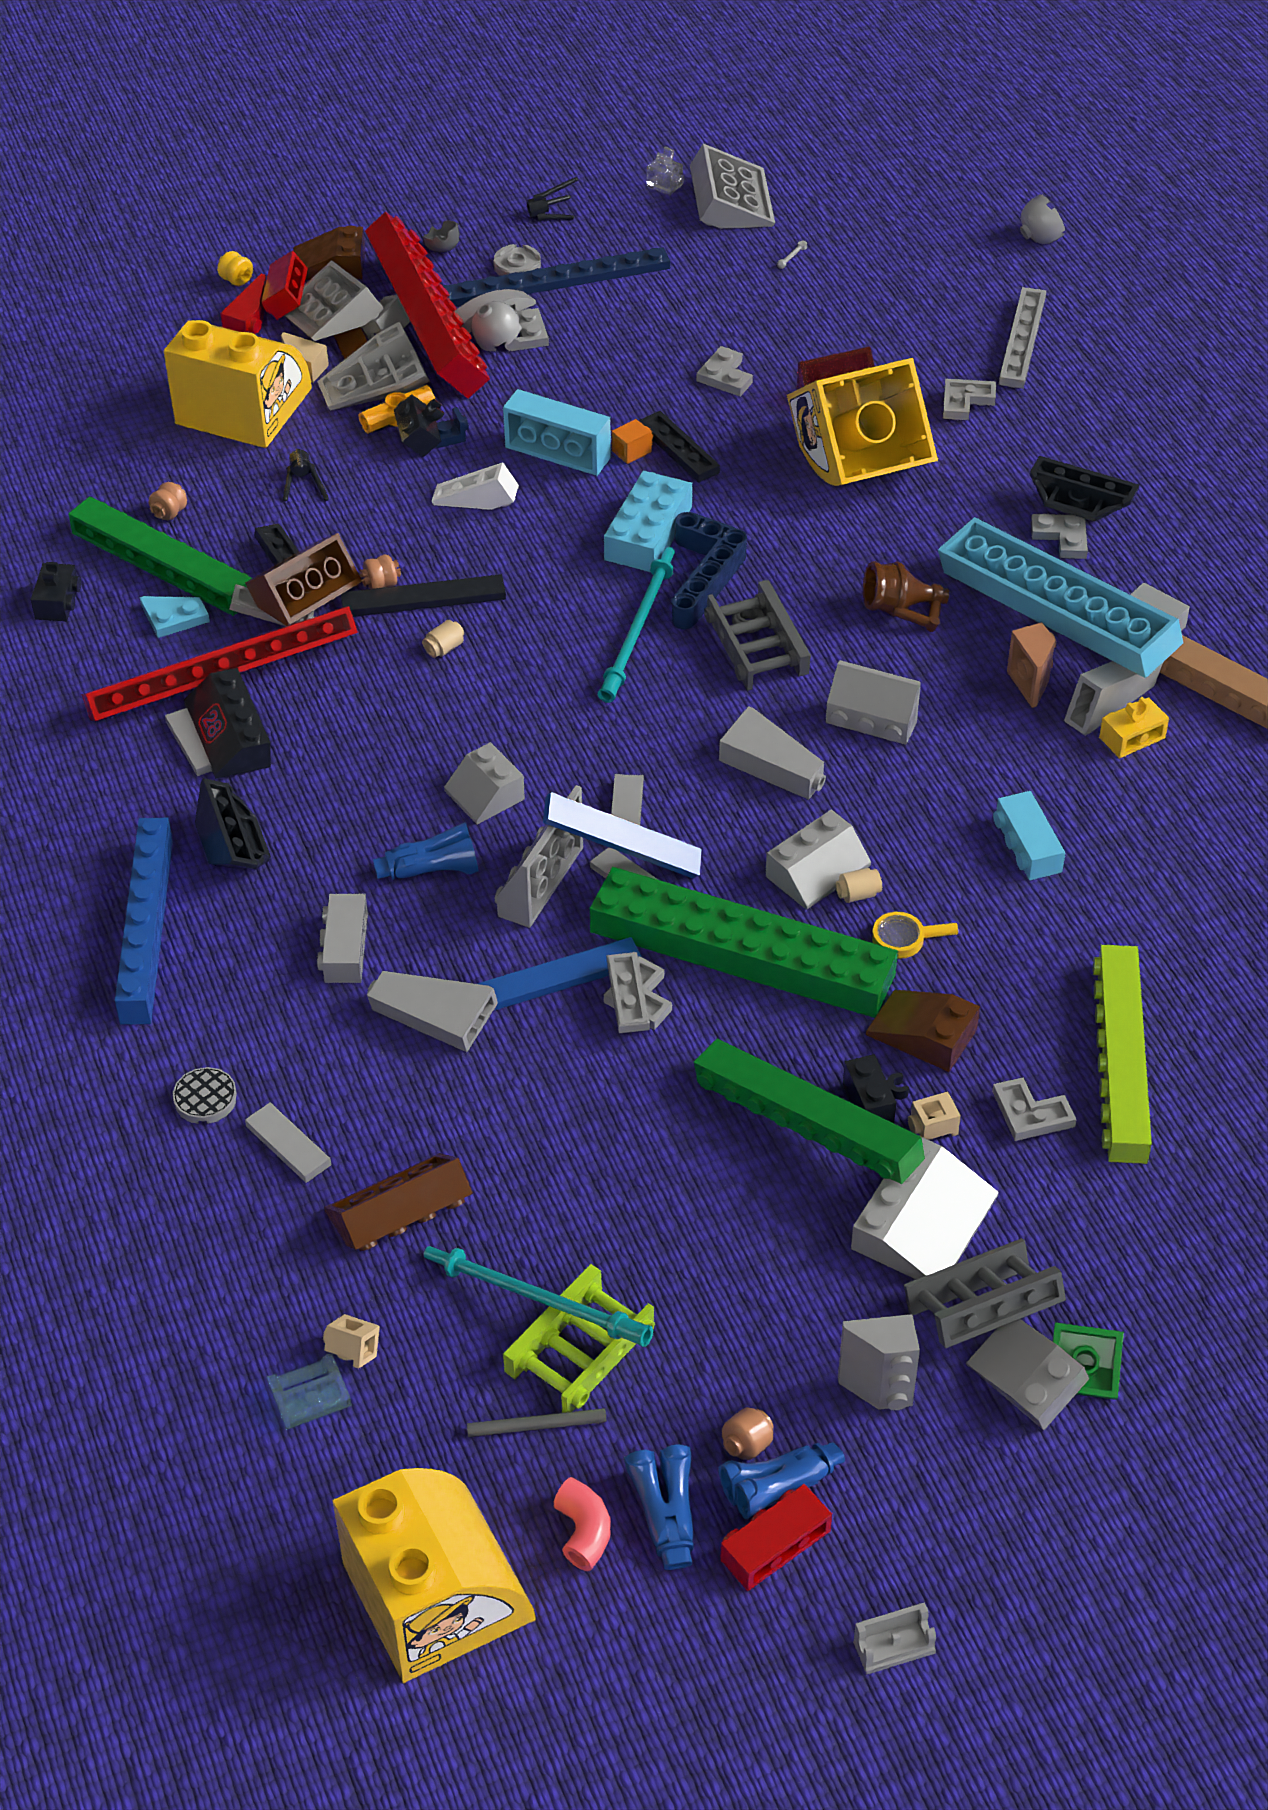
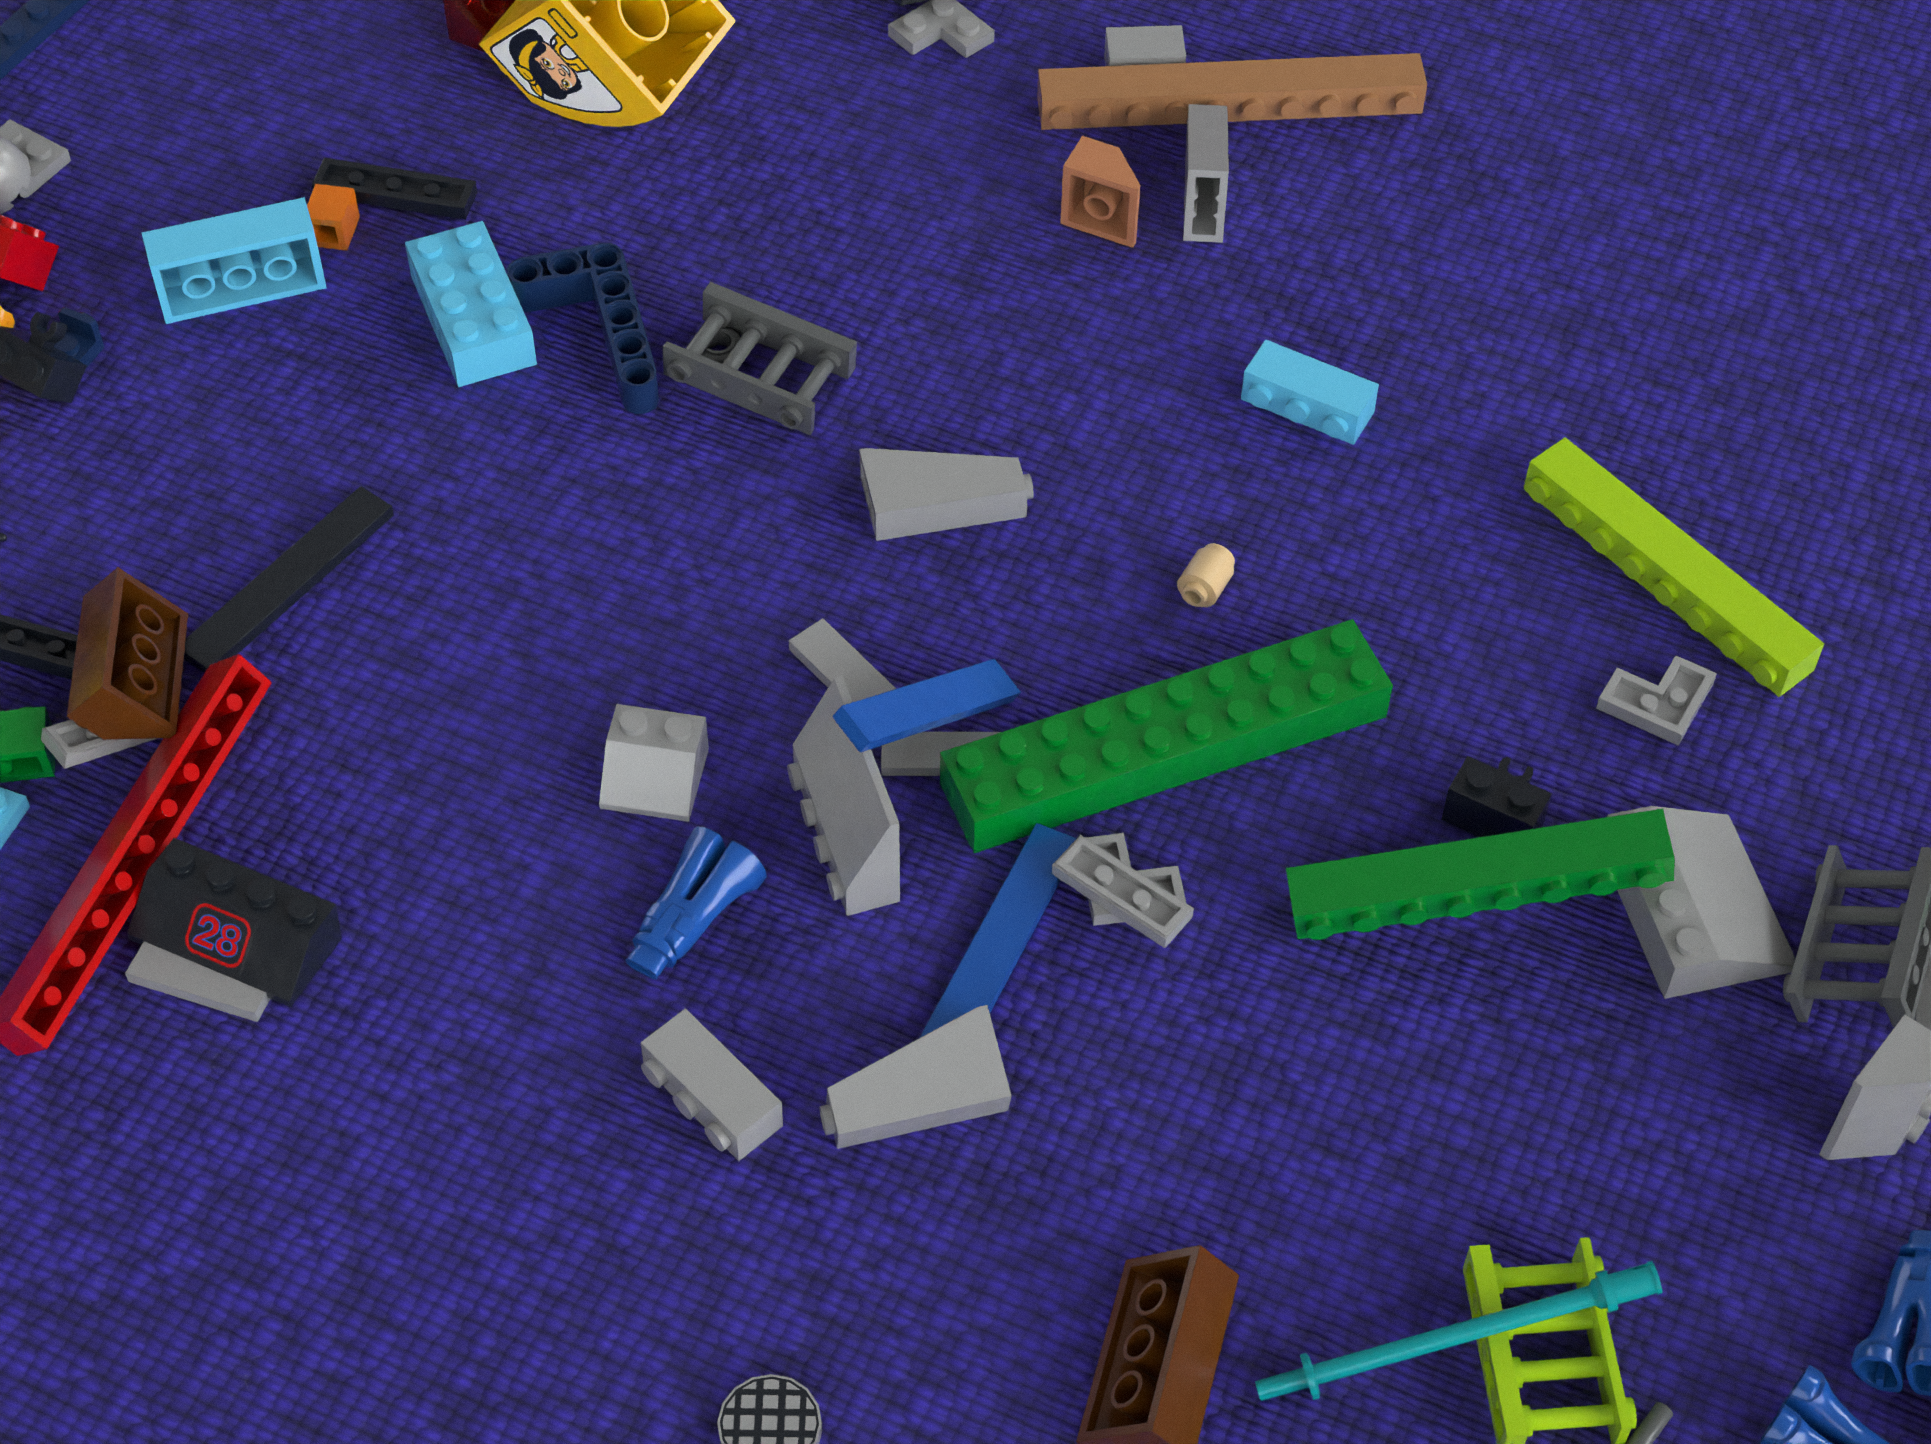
camera: 45 degrees left, 5 degrees up
blue brick [115,818,173,1025] -> none
black wedge [195,778,271,869] -> none
light grey tile [245,1102,331,1183] -> none
nougat piece [359,554,401,589] -> none
tan brick [422,620,464,658] -> none
white slope [432,462,519,510] -> none
teal bar [598,547,675,703] -> none
light grey plate [696,346,753,397] -> none
nougat head [722,1407,773,1460] -> none
light grey slope [766,809,871,910] -> none
light grey slope [826,660,921,745] -> none
reddish brown piece [863,561,949,632] -> none
reddish brown slope [866,990,980,1072] -> none
piece [872,912,958,959] -> none
tan brick [908,1092,961,1140] -> none
medium azure brick [938,517,1183,678] -> none
yellow brick [1099,697,1169,759] -> none

